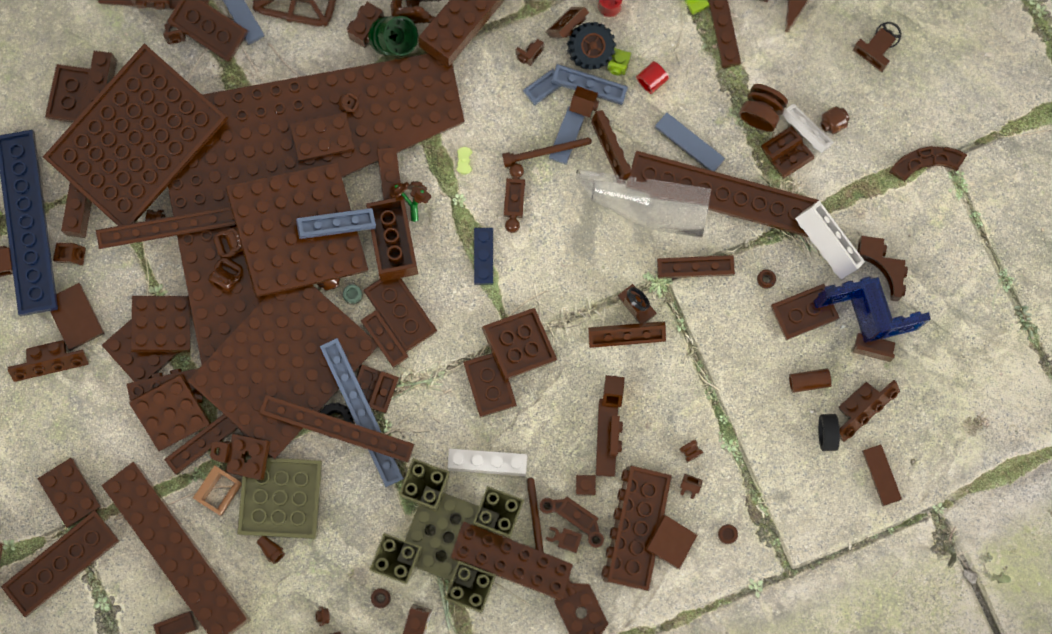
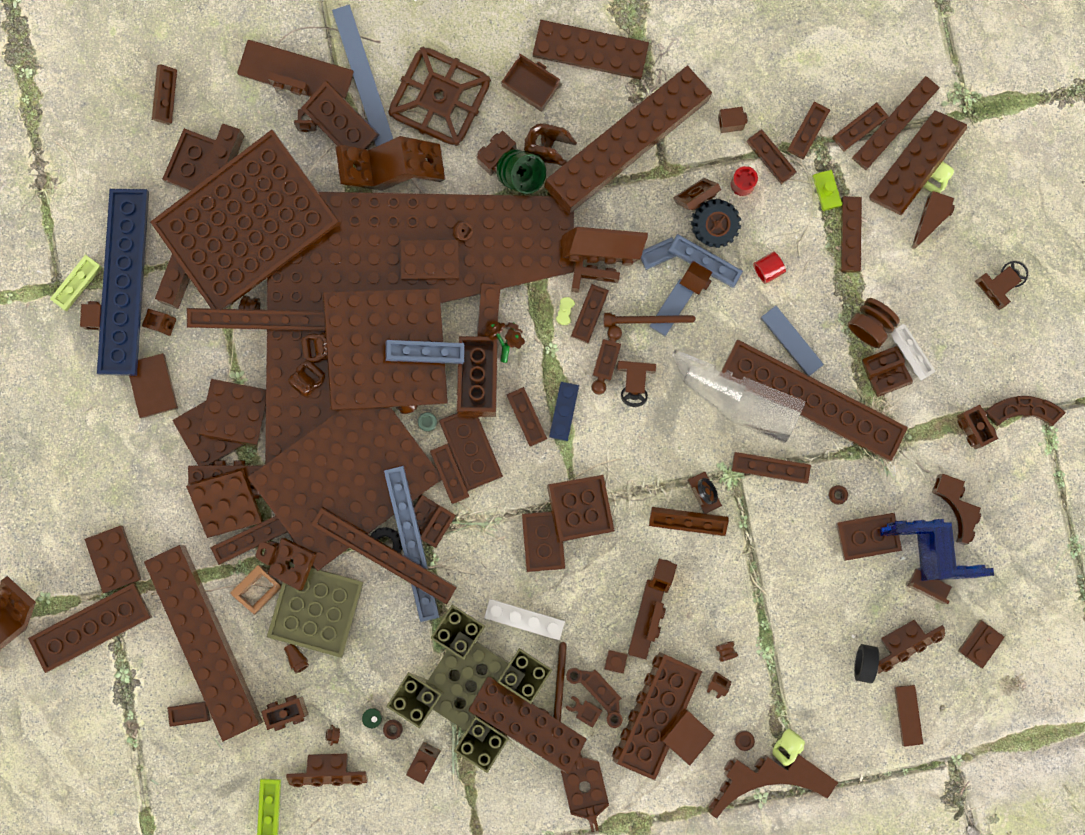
camera: 10 degrees right, 5 degrees up
reddish brown bracket [7,340,89,382] -> none
reddish brown bracket [515,39,544,66] -> none
reddish brown plate [591,110,631,184] -> none
lime bracket [607,48,631,76] -> none
reddish brown pin [789,368,831,393] -> none
white brick [795,201,865,279] -> none
reddish brown head [820,106,850,134] -> none
none -> reddish brown plate [151,64,177,125]
none -> reddish brown brick [261,694,309,731]
none -> reddish brown bracket [335,136,445,191]
none -> dark green tile [362,708,382,729]
none -> reddish brown plate [506,387,547,447]
none -> reddish brown slope [562,227,648,266]
none -> reddish brown bracket [571,259,620,293]
none -> reddish brown tile [571,284,609,343]
none -> reddish brown piece [617,361,656,407]
none -> reddish brown arch [708,754,838,819]
none -> yellowish green piece [772,729,805,766]
none -> reddish brown brick [957,405,999,449]
none -> reddish brown plate [958,620,1005,669]

